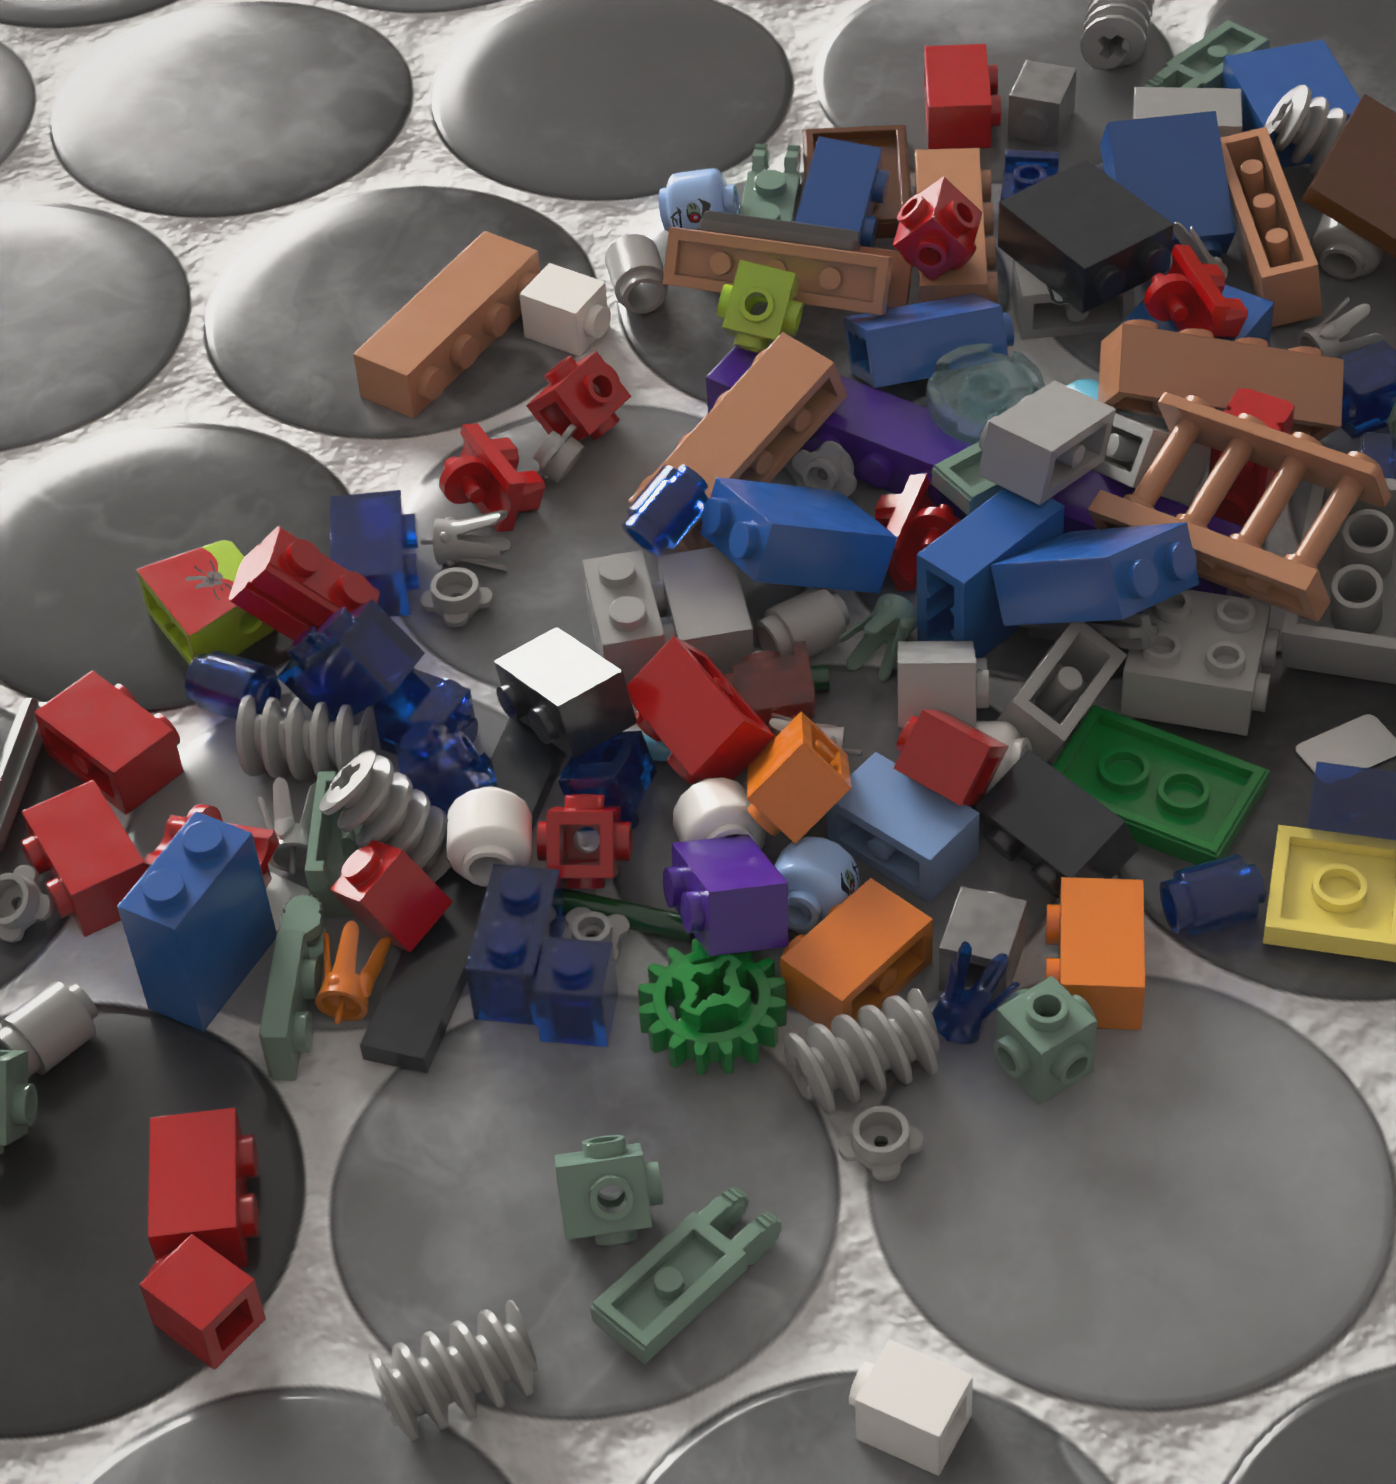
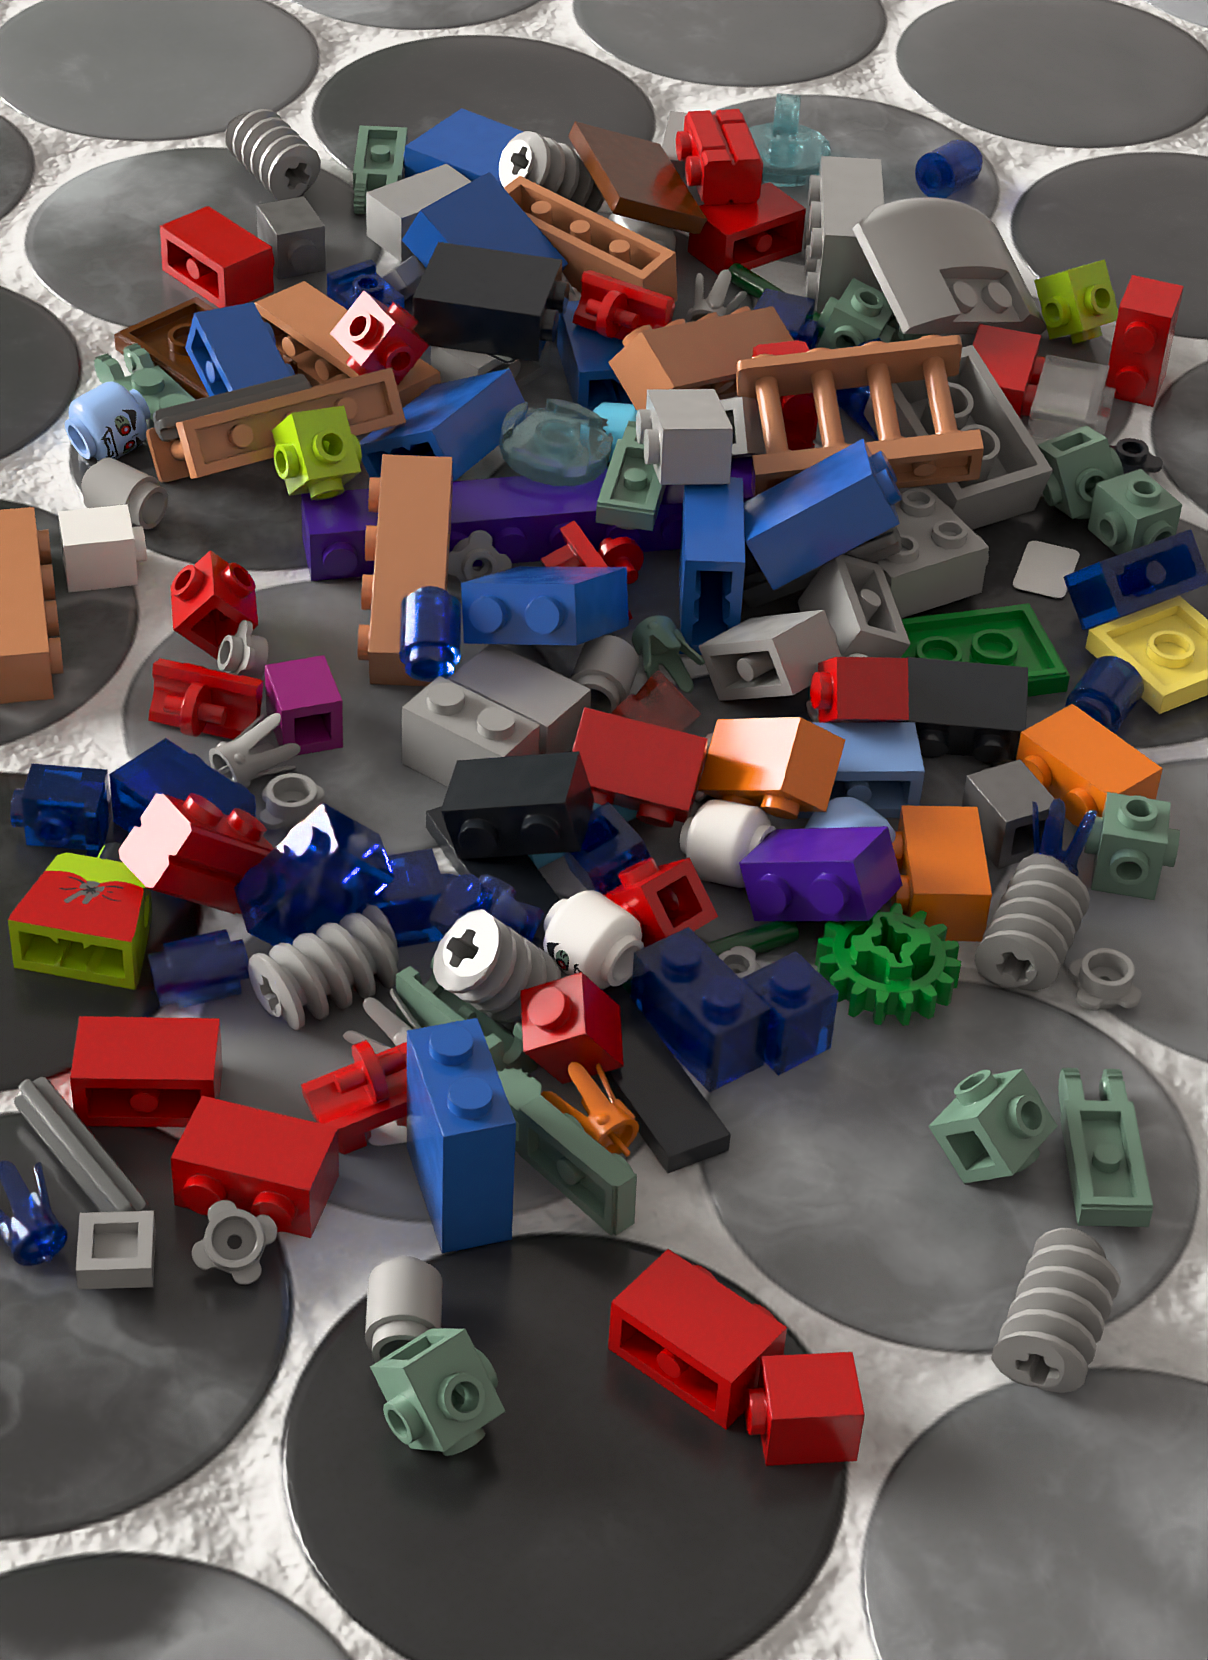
camera: 50 degrees left, 5 degrees down
none -> clear blue brick [10,764,112,858]
none -> magenta brick [265,655,343,756]

